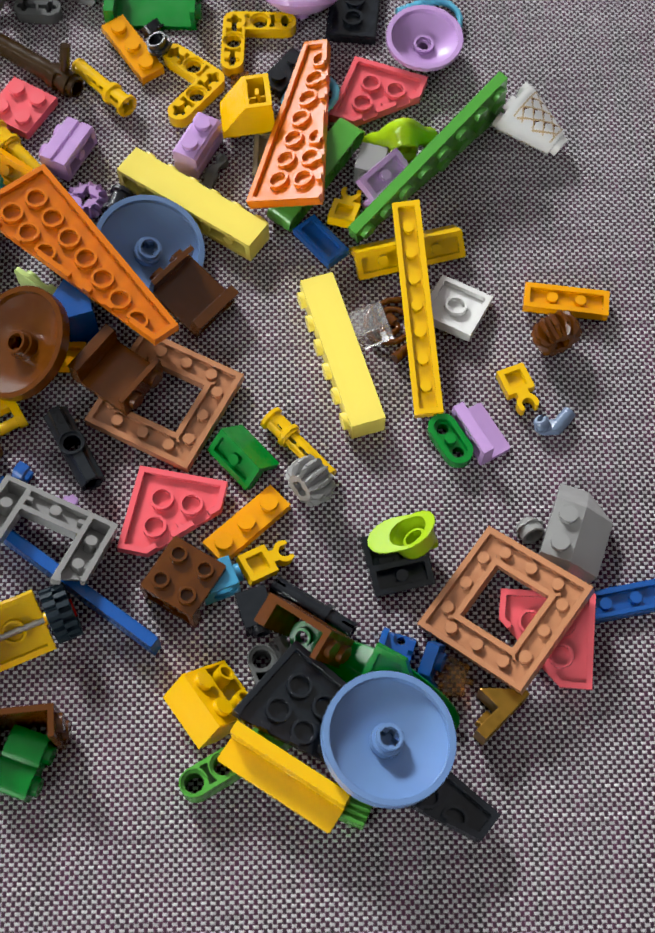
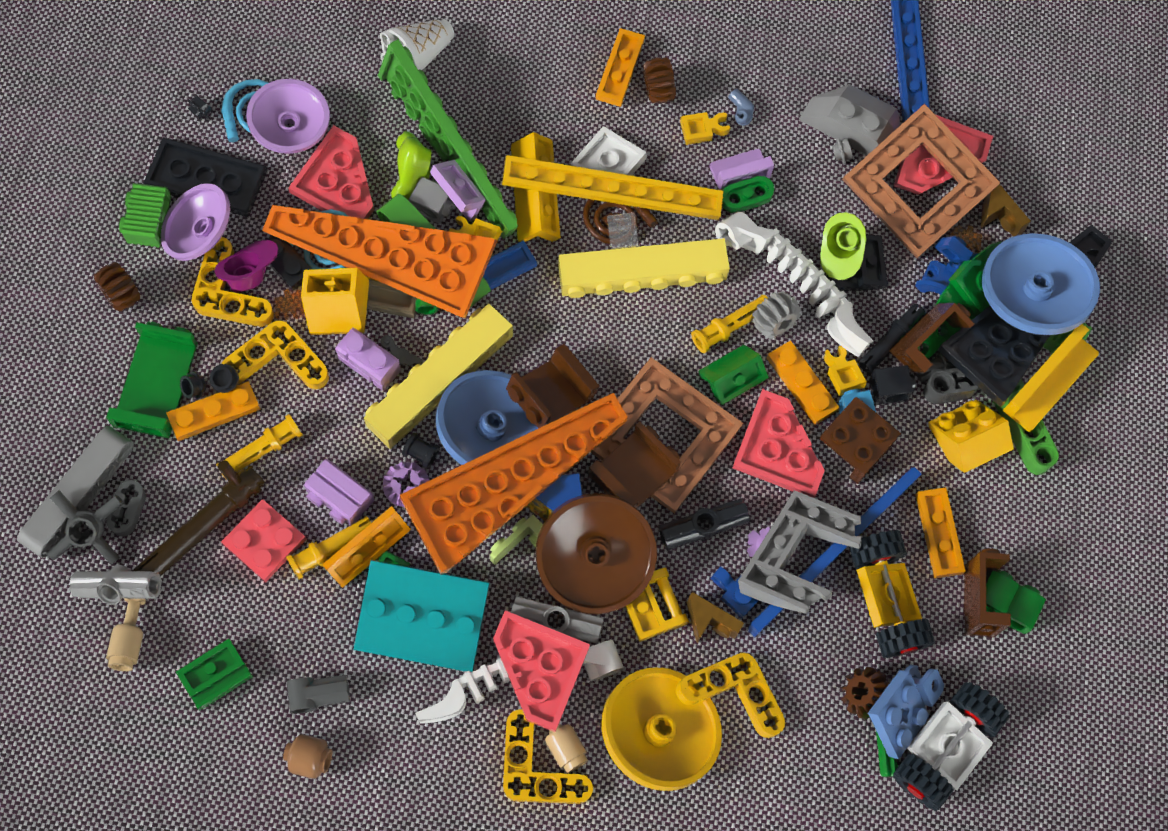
camera: 85 degrees left, 5 degrees up
none -> magenta piece [214,240,279,293]
none -> white piece [715,212,873,357]
none -> light orange plate [915,487,966,579]

